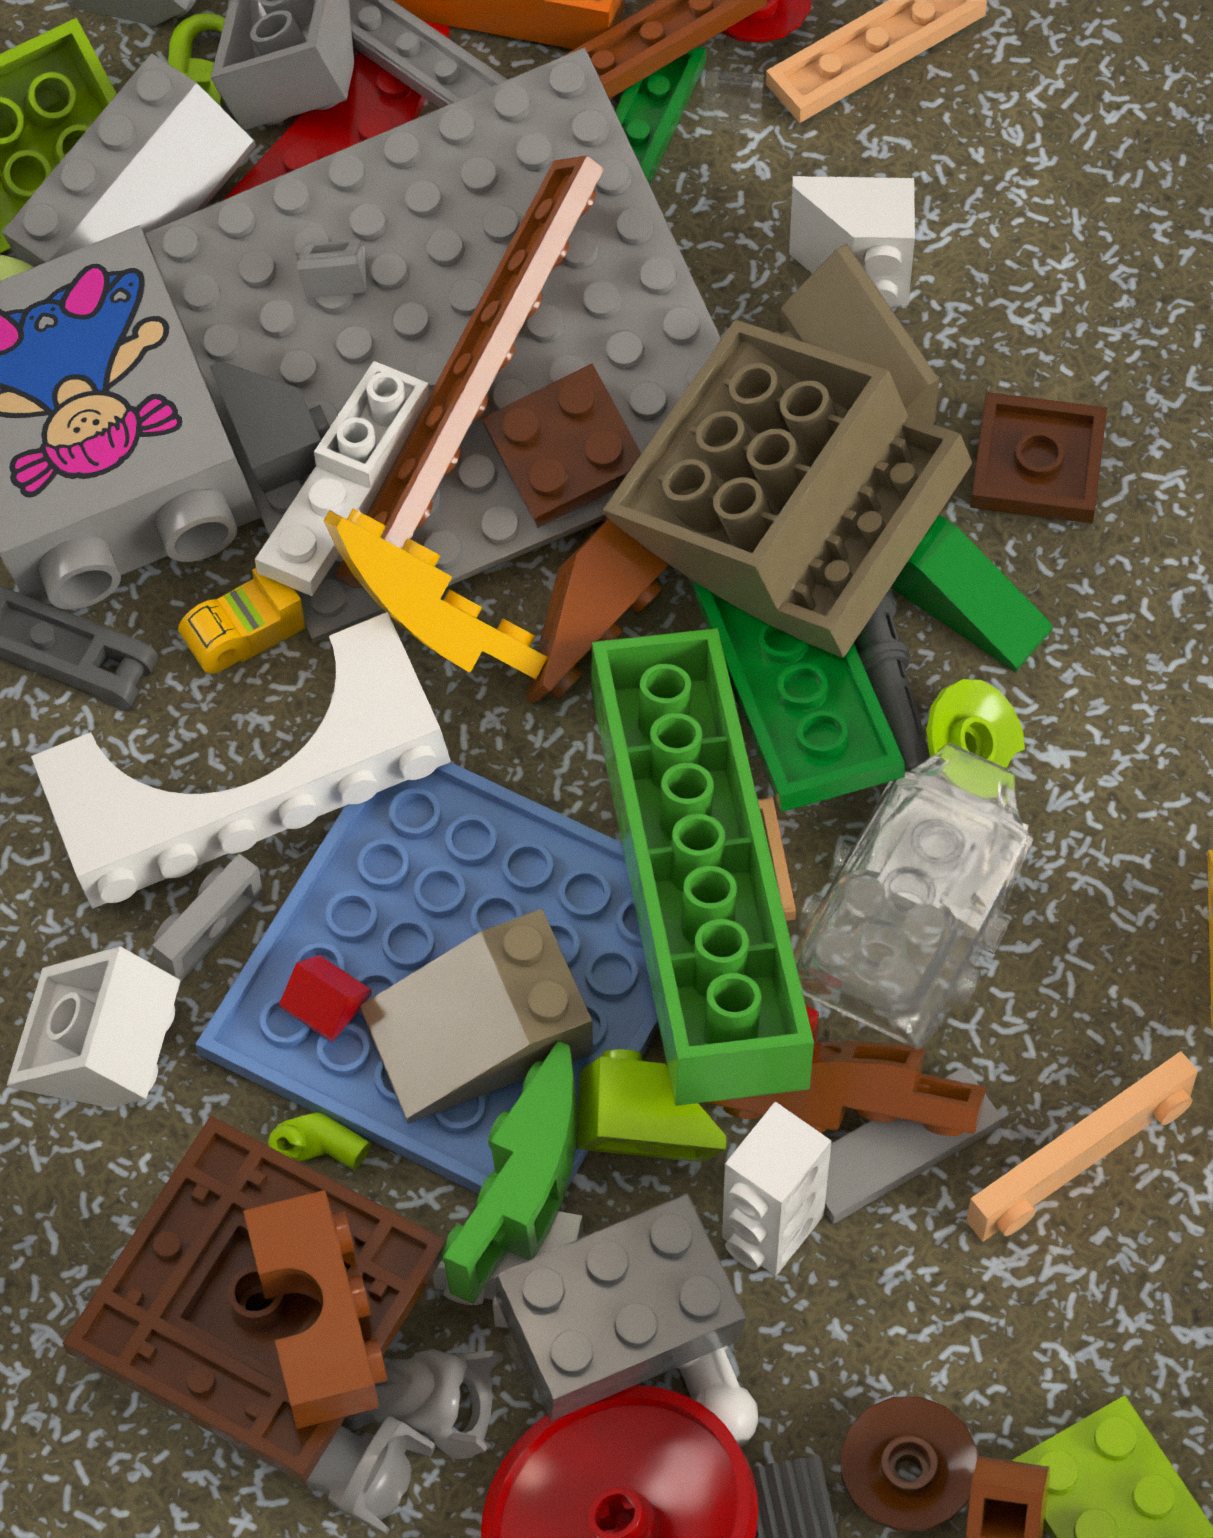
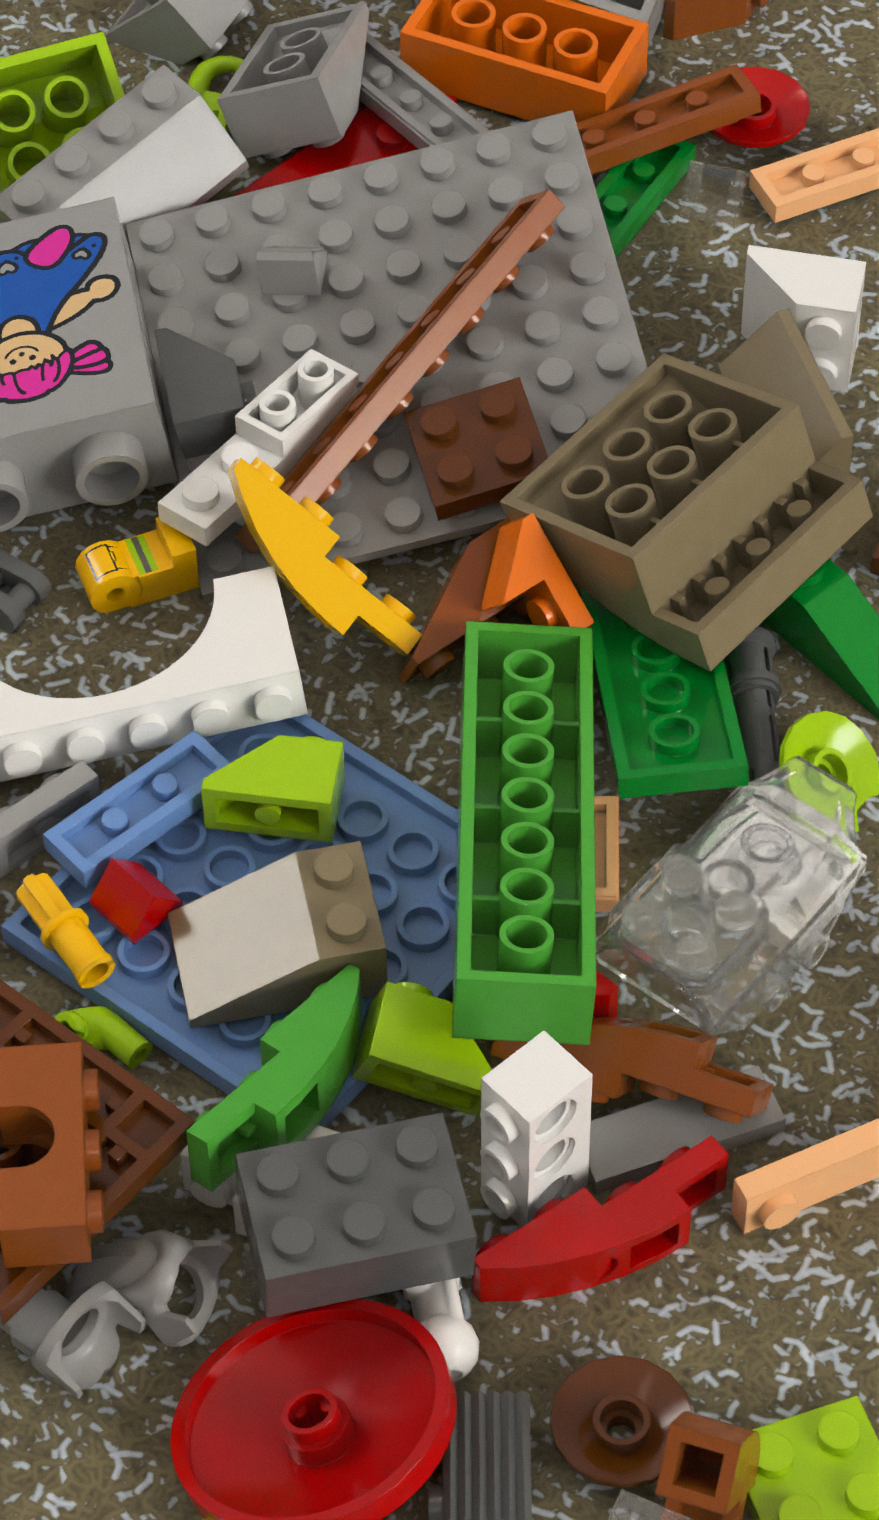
camera: 10 degrees right, 10 degrees down
none -> yellow axle [16,873,116,989]
none -> medium blue plate [43,730,230,889]
none -> lime slope [201,735,345,843]
none -> red slope [472,1135,729,1302]
none -> orange slope [482,513,595,628]

